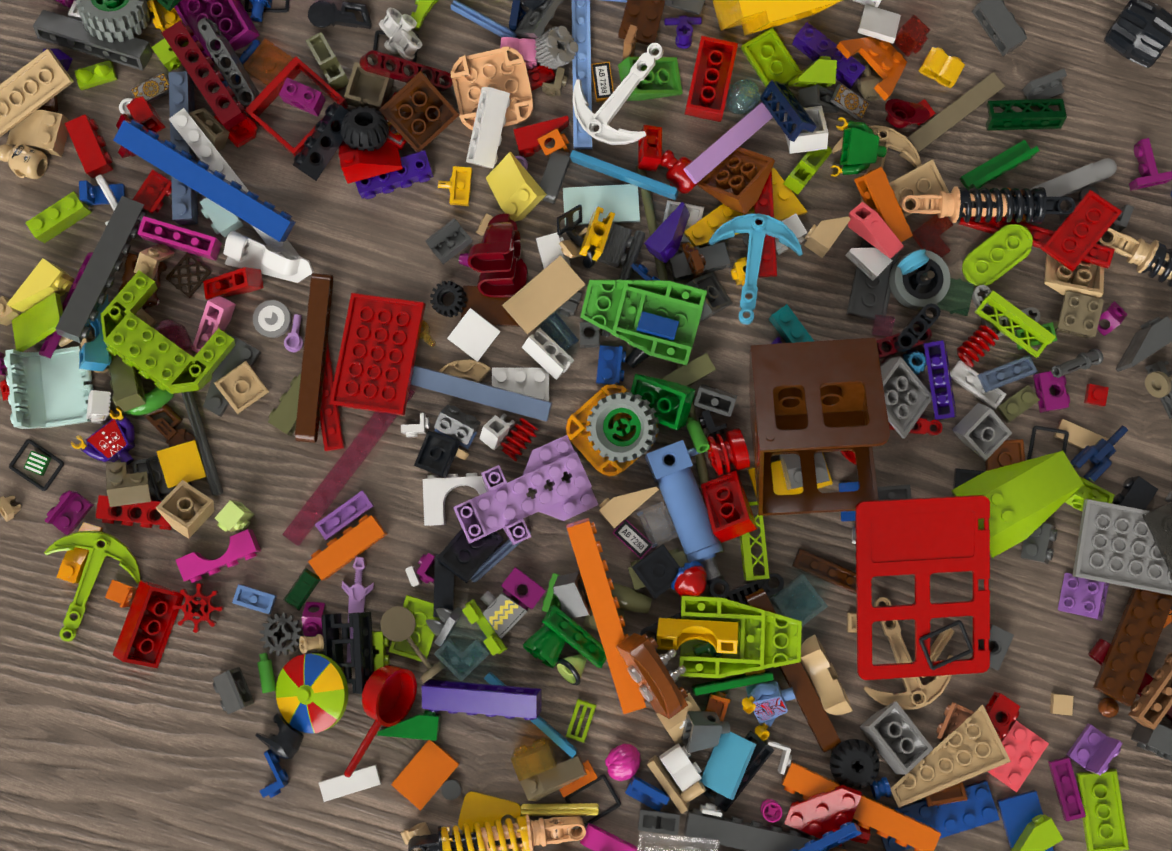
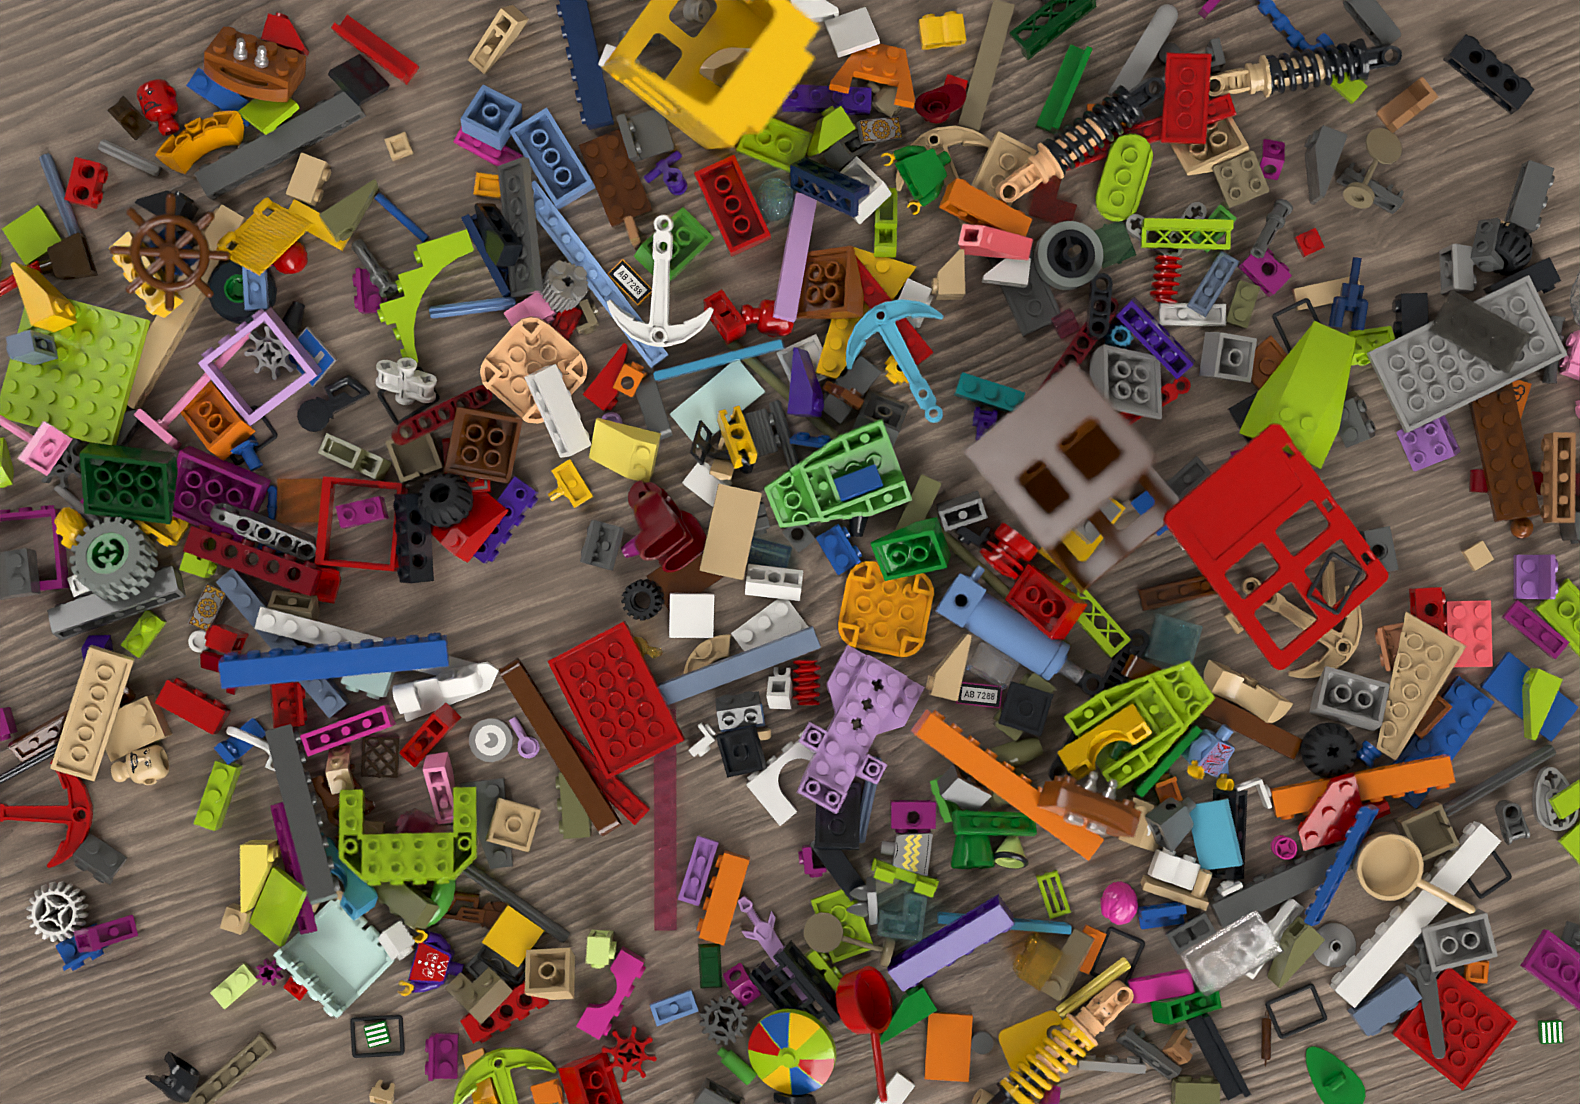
camera: 30 degrees left, 5 degrees up
tan bush [299,634,324,654] -> none
white tile [405,566,422,587] -> none
tan tile [475,213,493,236] -> none
light grey wheel [586,392,659,462] -> none
red hair [671,561,707,596] -> none
bright green cylinder [687,417,710,453] -> none
clear red brick [894,15,930,57] -> none
medium azure piece [897,249,929,275] -> none

